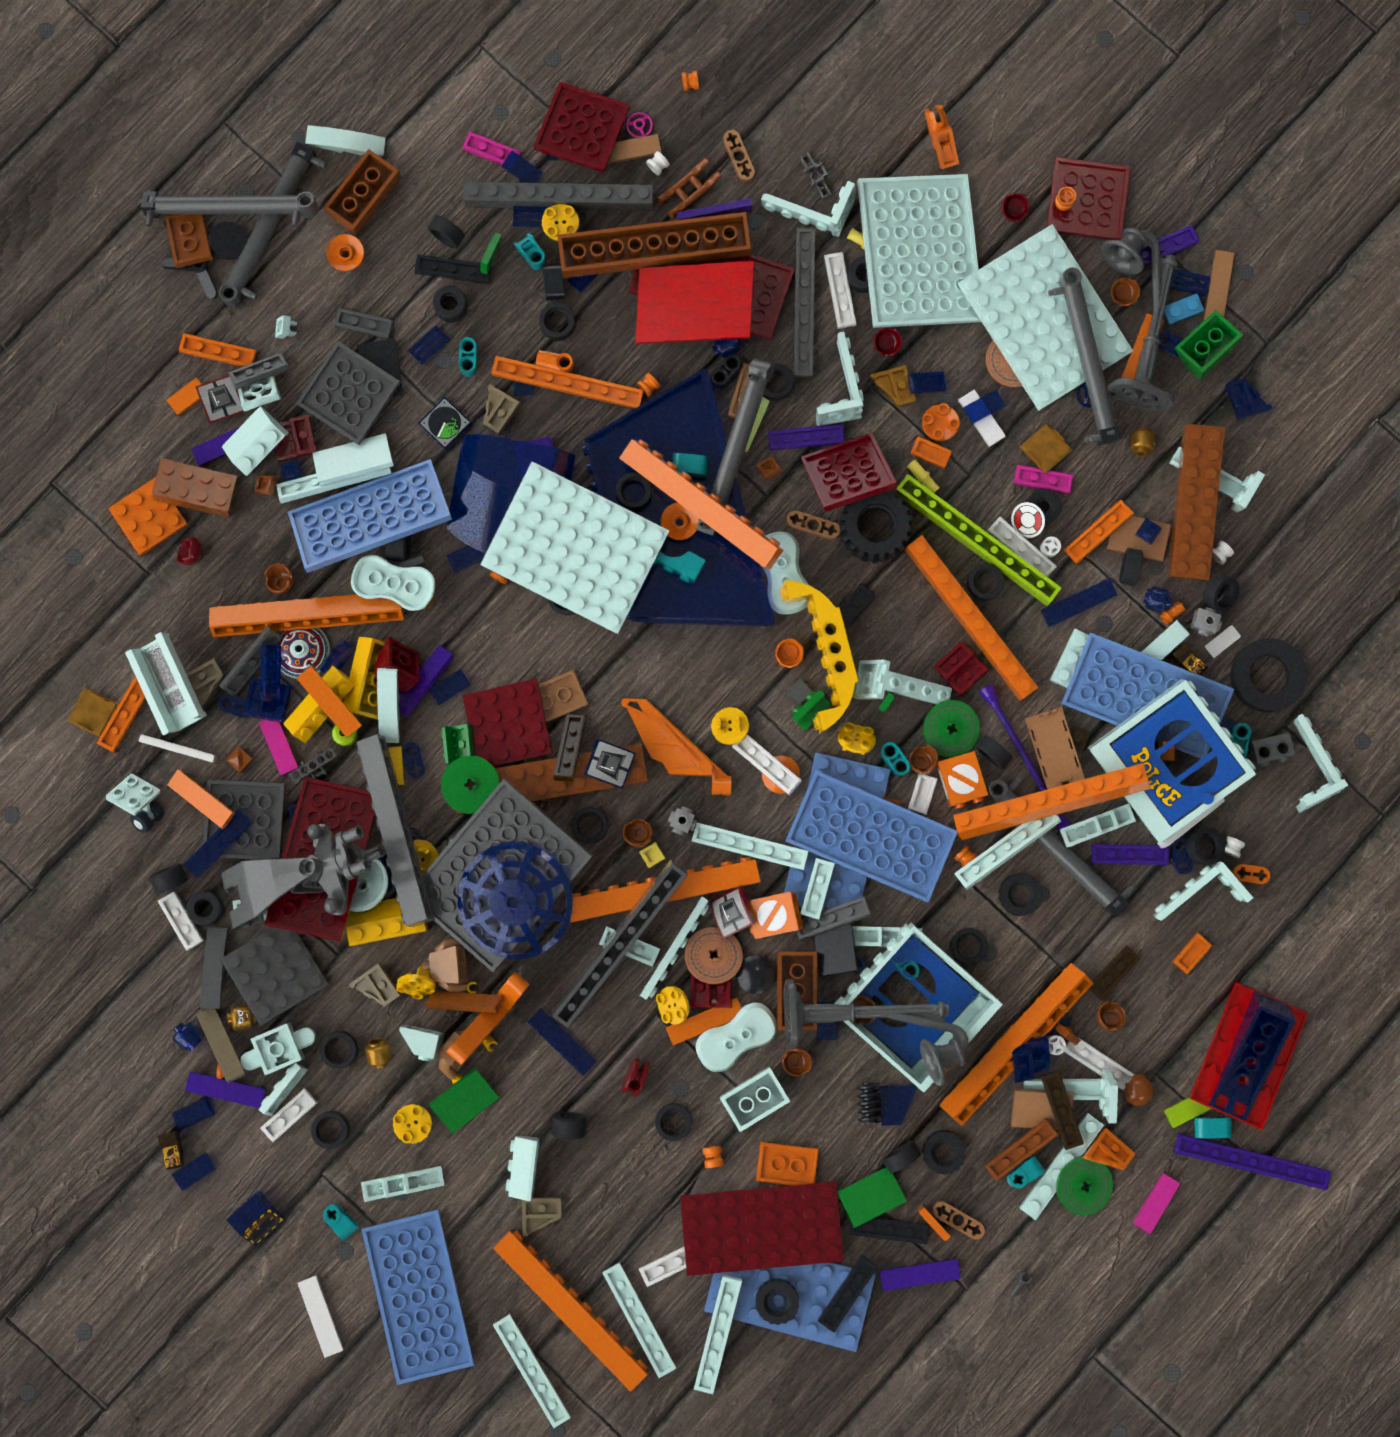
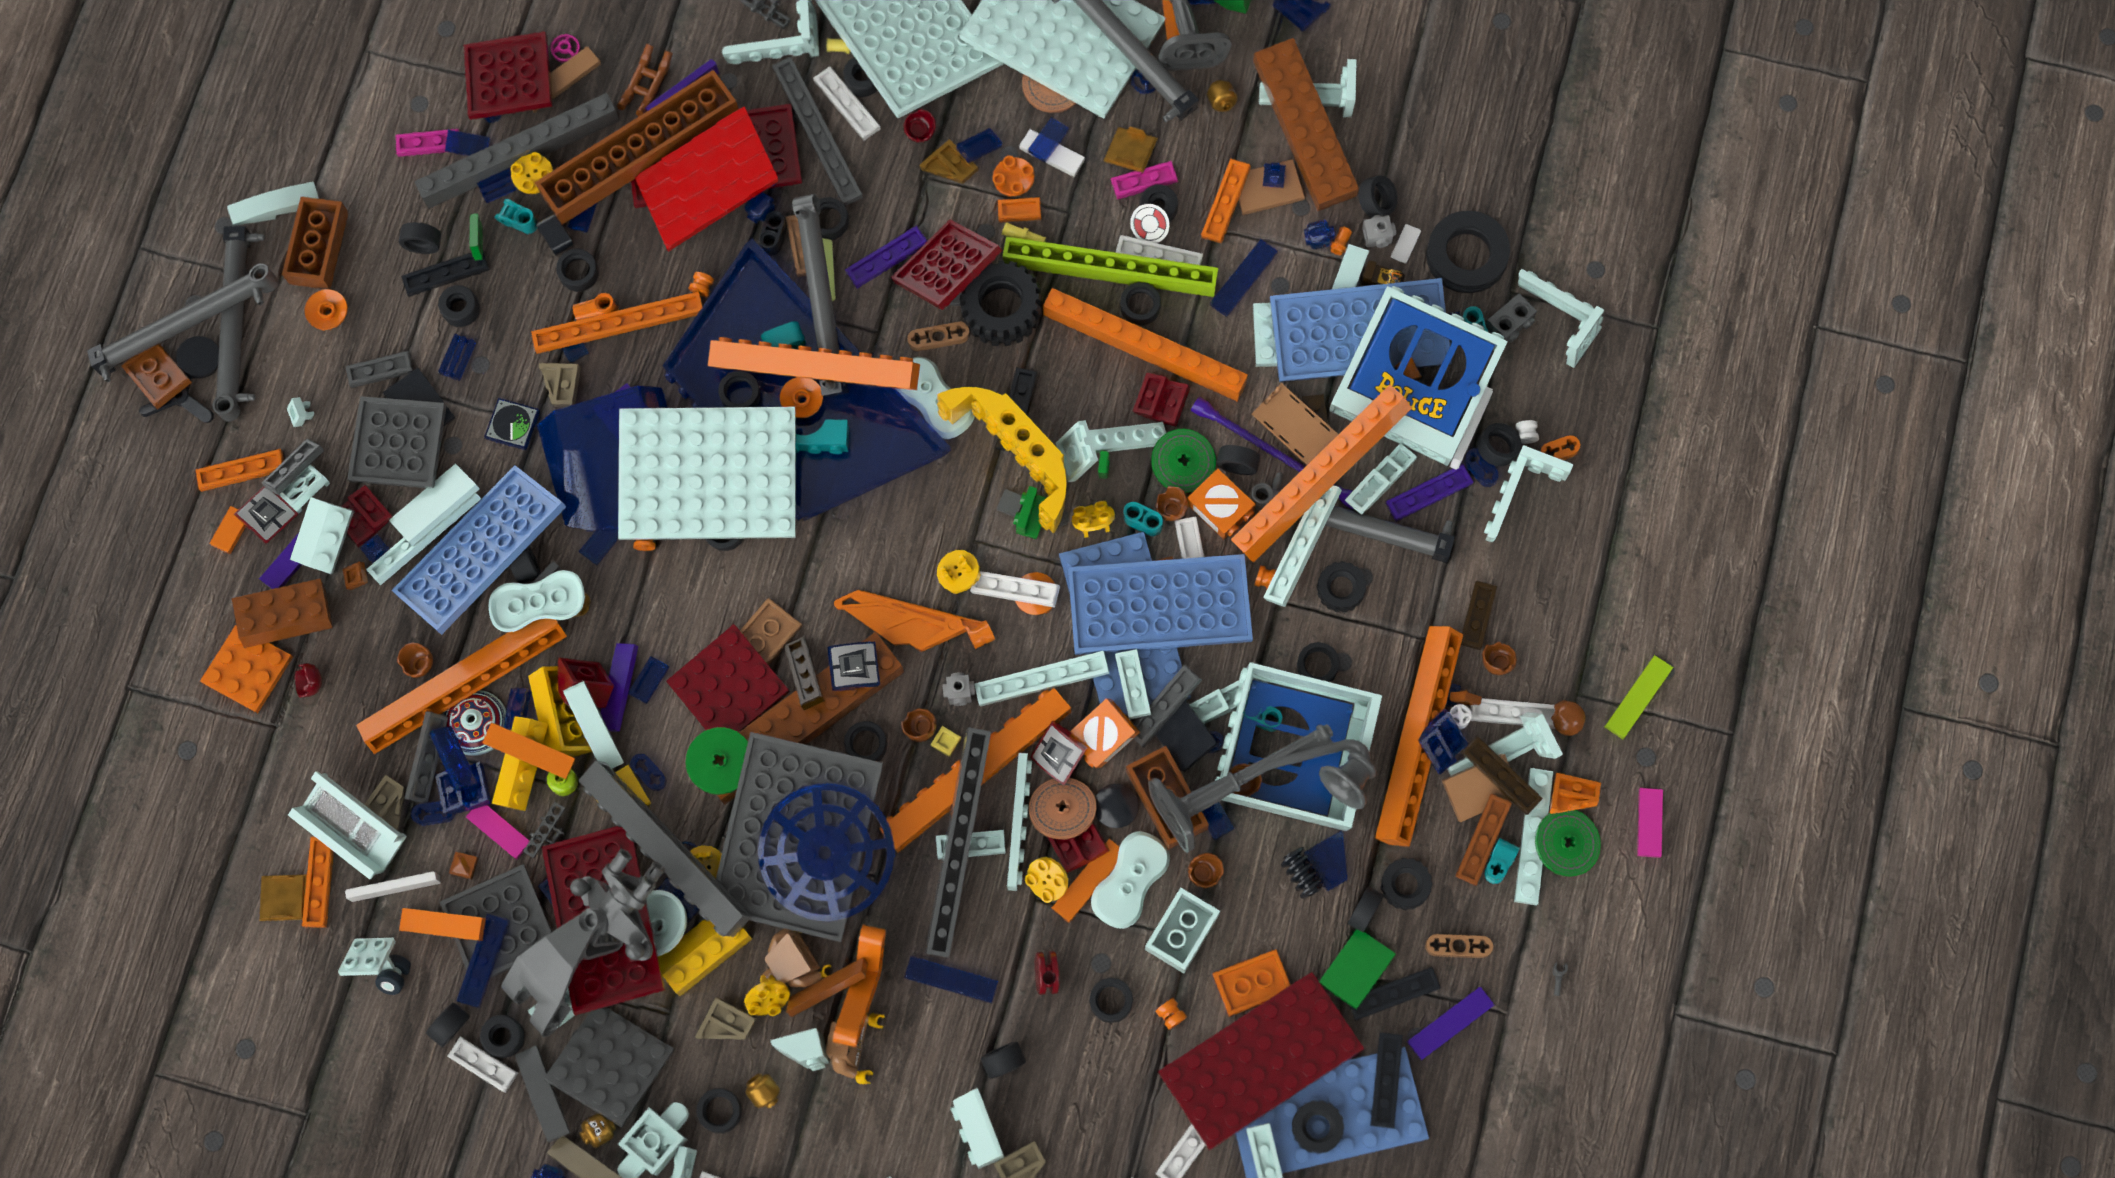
camera: 20 degrees left, 10 degrees down
yellow plate [393,1104,432,1144] -> none
green tile [428,1068,499,1134] -> none
green bracket [441,724,475,765] -> none
teal beam [459,337,478,377] -> none
white wheel [646,151,670,176] -> none
medium nougat beam [723,130,755,183] -> none
dark orange tile [756,456,782,481] -> none
orange hair [775,638,804,668] -> none
light aqua bracket [816,332,864,426] -> none
orange tile [917,1205,951,1241] -> none
white wheel [1040,536,1061,558] -> none
black tyre [1119,548,1143,586] -> none
orange tile [1172,933,1213,974] -> none
dark purple tile [1174,1133,1331,1190] -> none
piece [1190,981,1308,1130] -> none
teal beam [1194,1117,1232,1138] -> none
white wheel [1212,541,1234,565] -> none

